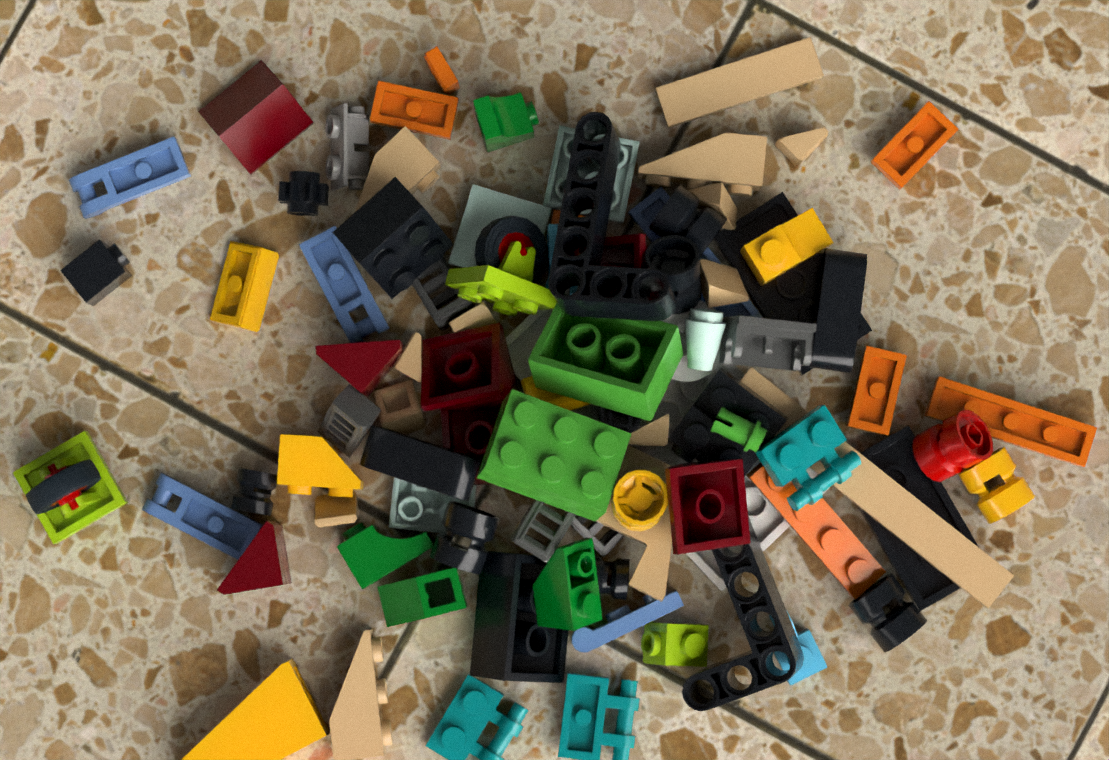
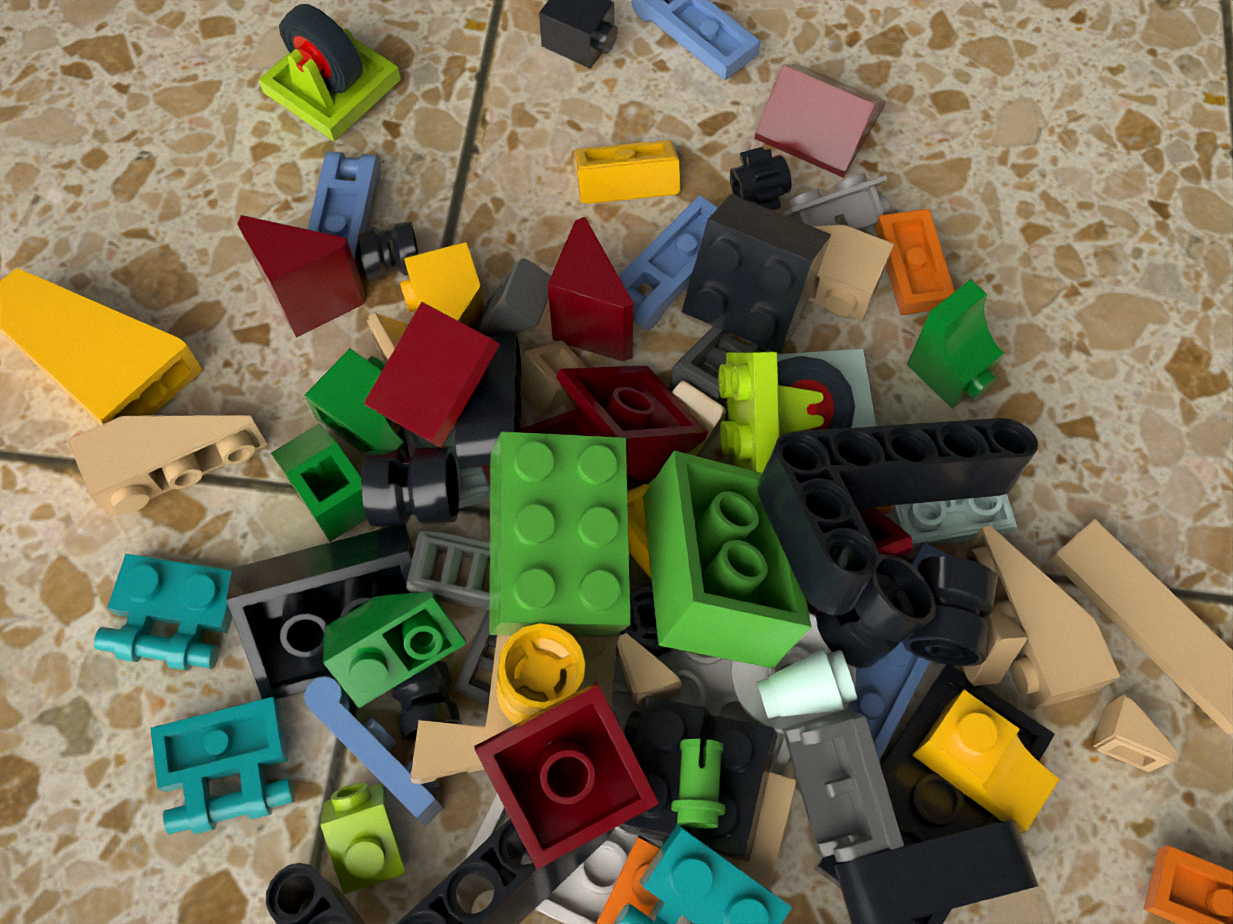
camera: 70 degrees right, 20 degrees down
tan slope [394,332,423,384] -> none
orange tile [424,46,460,95] -> none
tan slope [700,259,749,308] -> none
none -> dark red slope [363,302,500,448]

